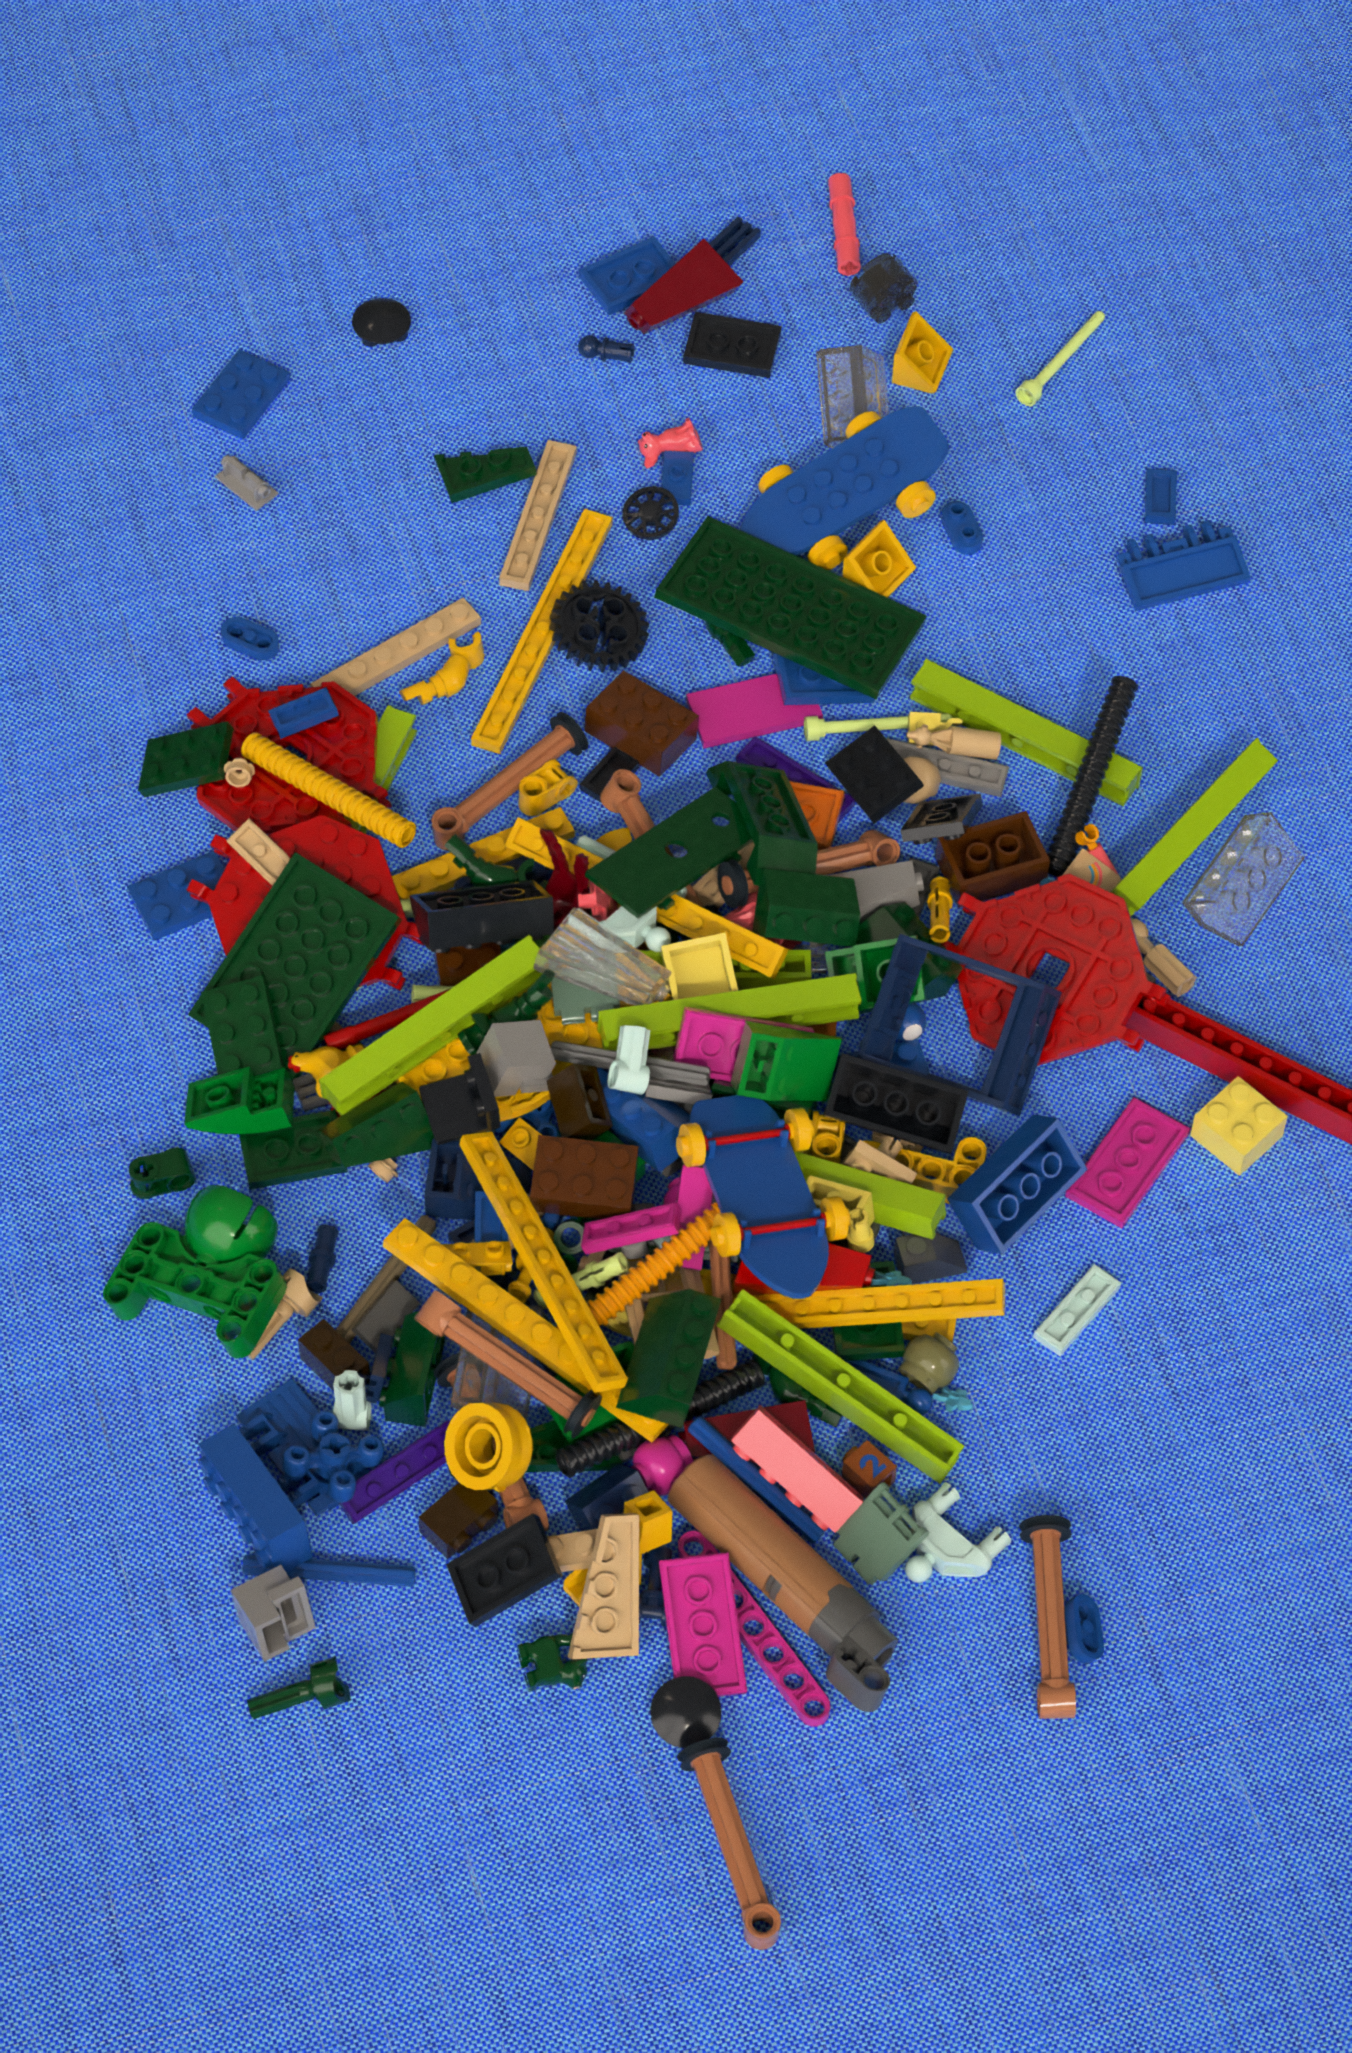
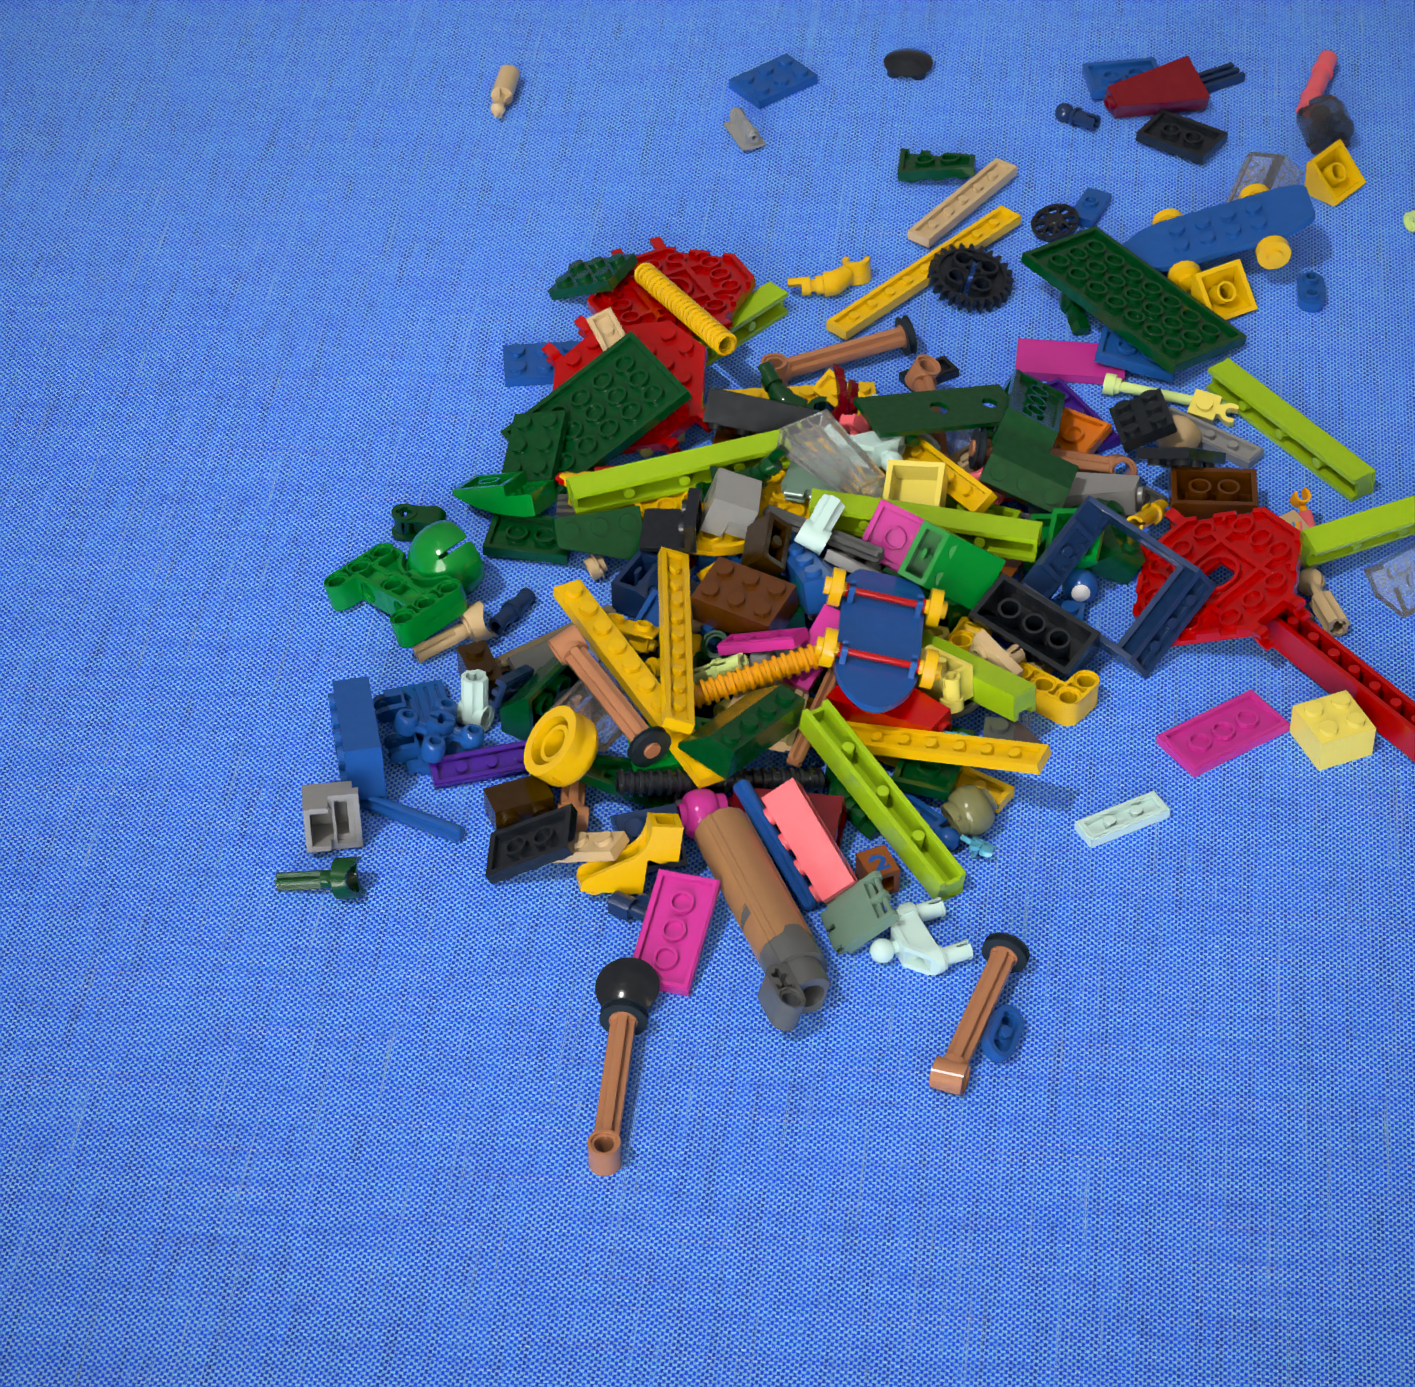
camera: 25 degrees right, 15 degrees down
blue plate [221,617,279,660] -> none
tan plate [223,758,255,787] -> none
blue plate [268,687,339,739] -> none
tan plate [310,597,481,696] -> none
dark green animal [517,1633,588,1692] -> none
yellow piece [518,759,578,816] -> none
tan wing [567,1513,639,1659] -> none
reddish brown brick [584,670,699,777] -> none
coral animal [638,417,703,468] -> none
dark pink beam [678,1531,830,1727] -> none
tan wheel [906,724,1001,760] -> none
blue brick [947,1114,1088,1254] -> none
black piece [1047,676,1139,877] -> none

